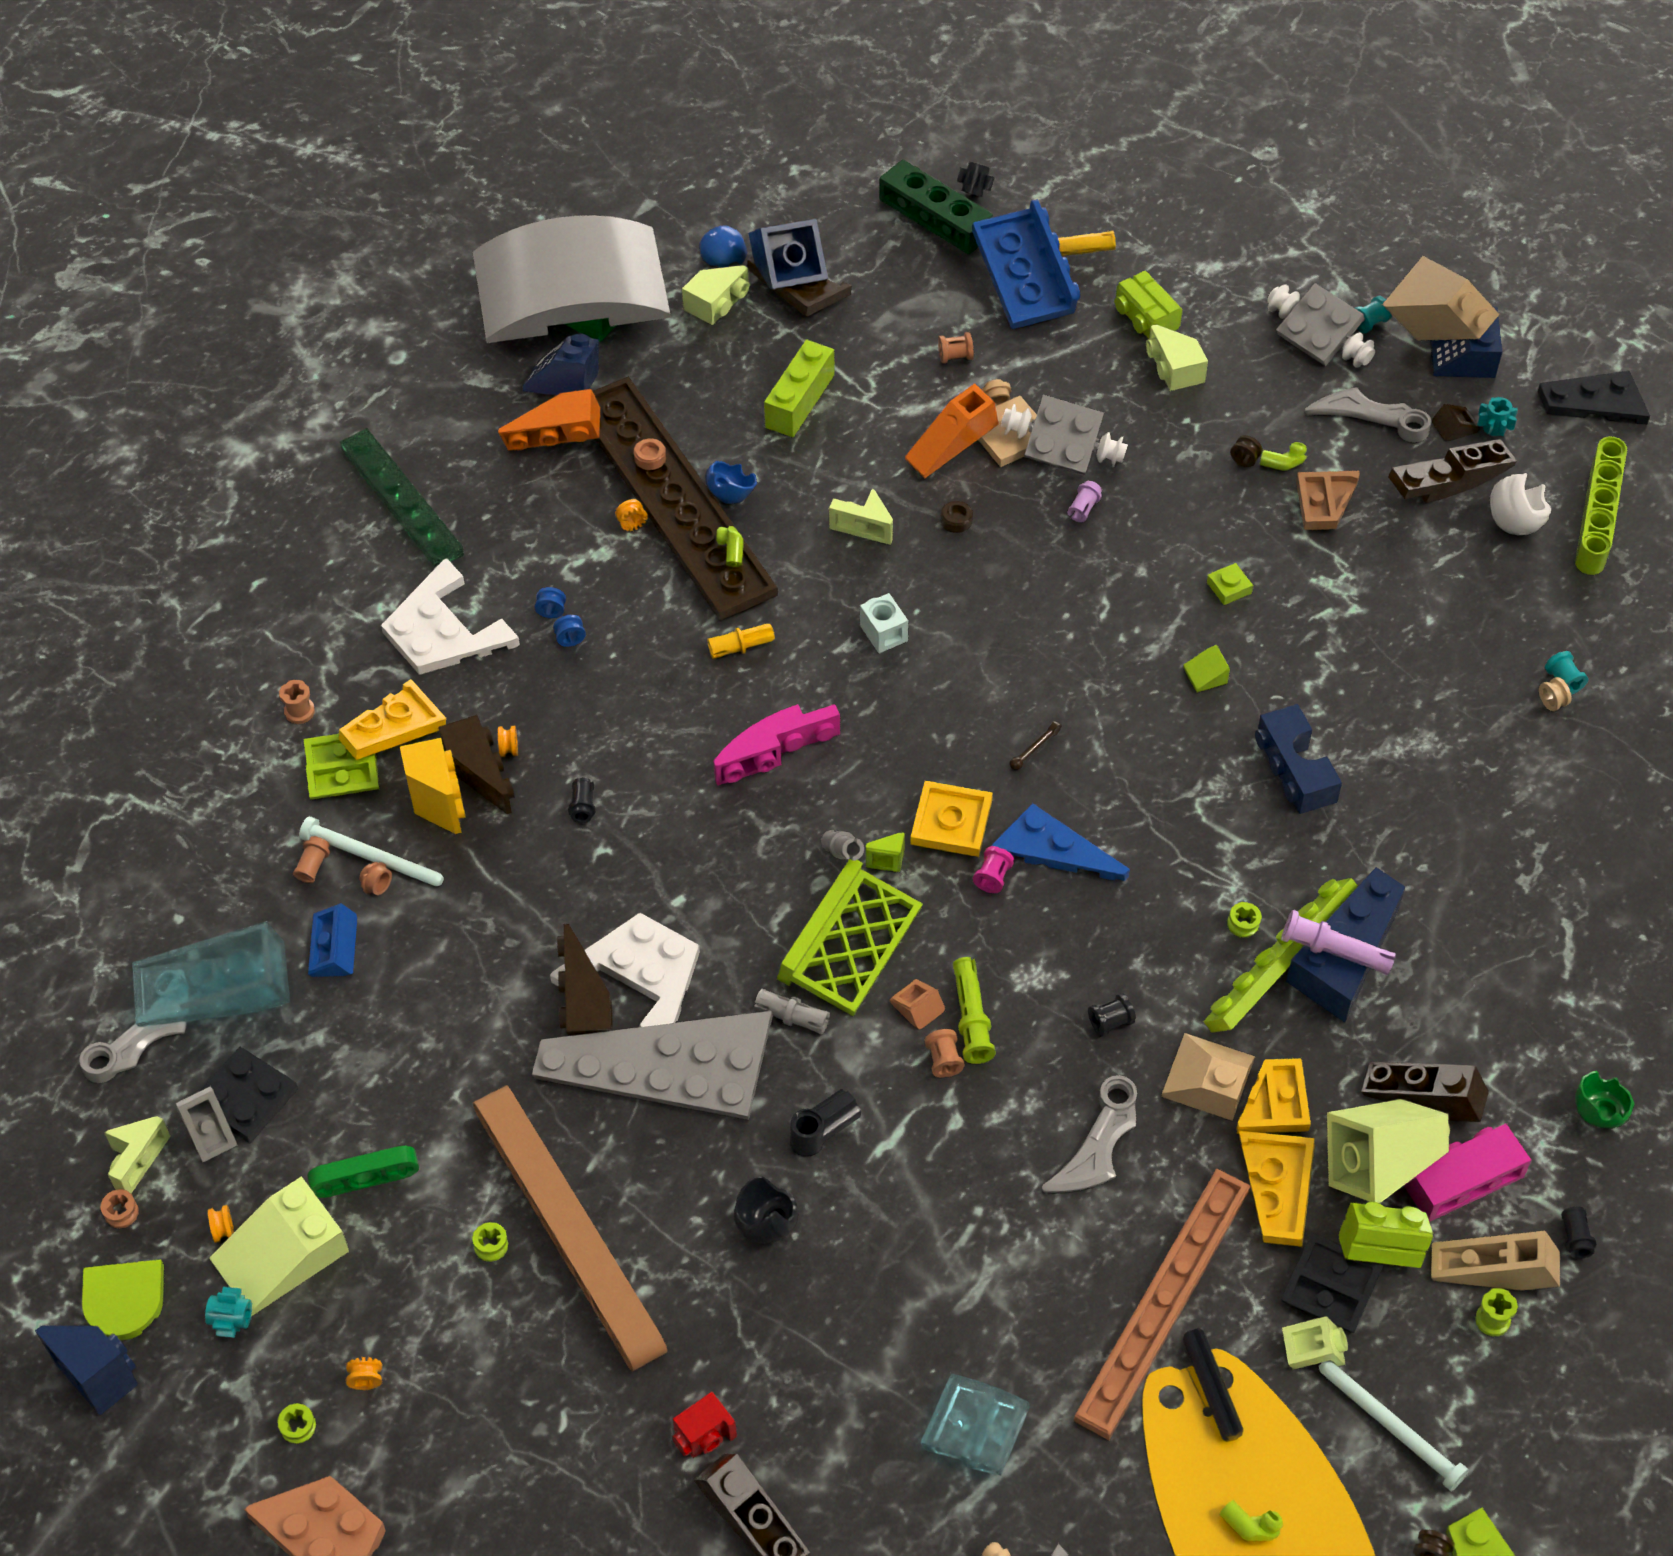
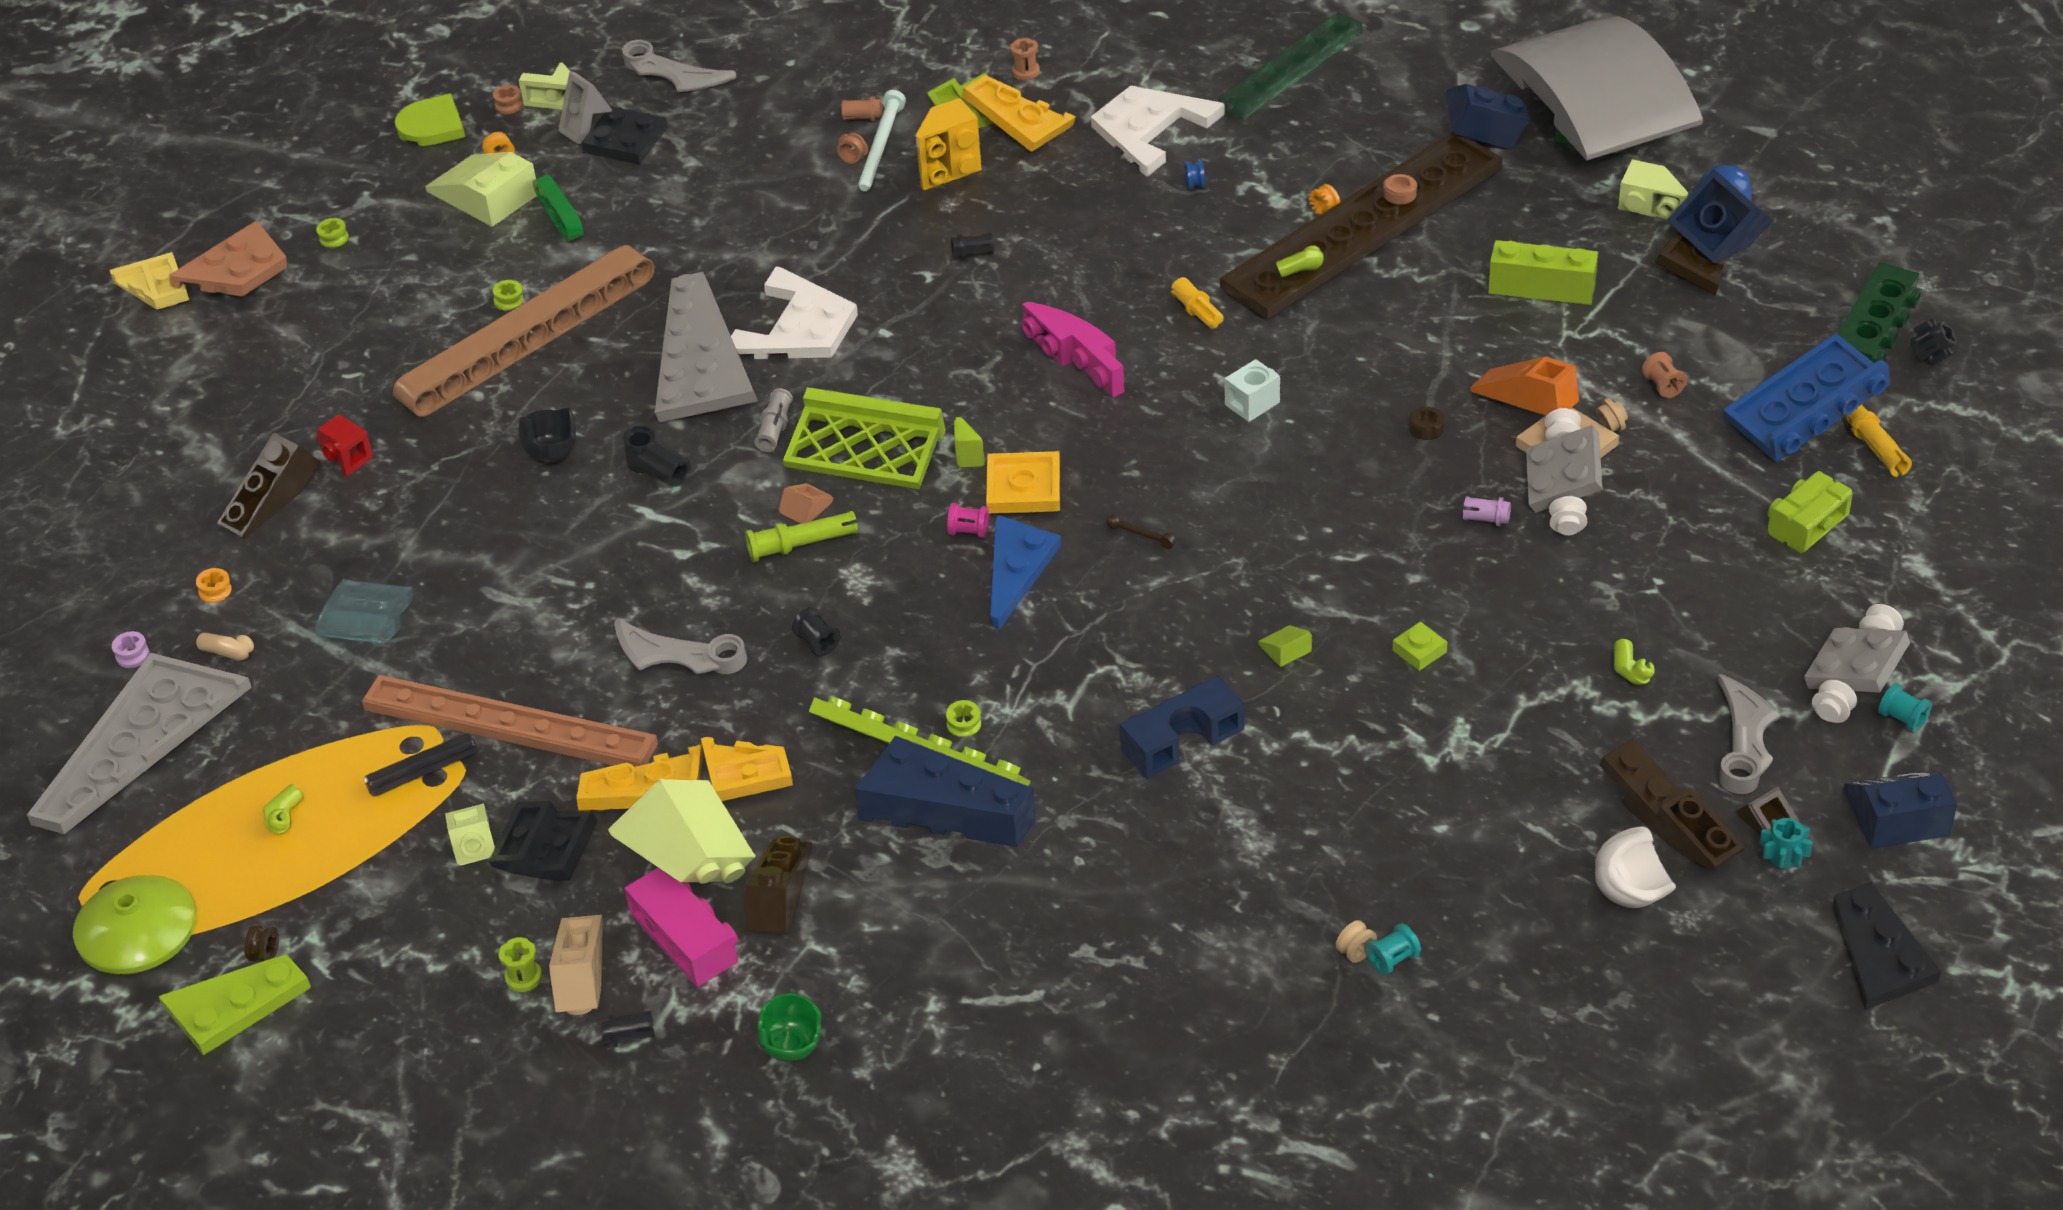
camera: 80 degrees right, 10 degrees down
dark blue slope [35,1325,138,1416] -> none
clear light blue slope [132,921,290,1027] -> none
teal gear [205,1287,252,1338] -> none
blue slope [308,903,357,977] -> none
light orange bush [346,1357,382,1390] -> none
dark brown slope [438,715,515,814] -> none
light orange bush [498,725,518,757] -> none
orange slope [499,389,600,451] -> none
blue bush [553,615,586,647] -> none
dark brown slope [557,924,613,1036] -> none
blue hair [705,461,757,504] -> none
light grey pin [821,830,864,861] -> none
yellowish green slope [829,489,893,545] -> none
nougat bush [924,1029,965,1078] -> none
yellowish green slope [1146,325,1208,391] -> none
tan slope [1162,1033,1255,1121] -> none
dark brown bush [1230,435,1263,467] -> none
lavender pin [1281,910,1395,975] -> none
medium nougat wing [1296,471,1360,530] -> none
light aqua bar [1319,1361,1469,1491] -> none
lime brick [1339,1202,1433,1268] -> none
tan slope [1382,256,1500,340] -> none
lime beam [1575,436,1627,575] -> none

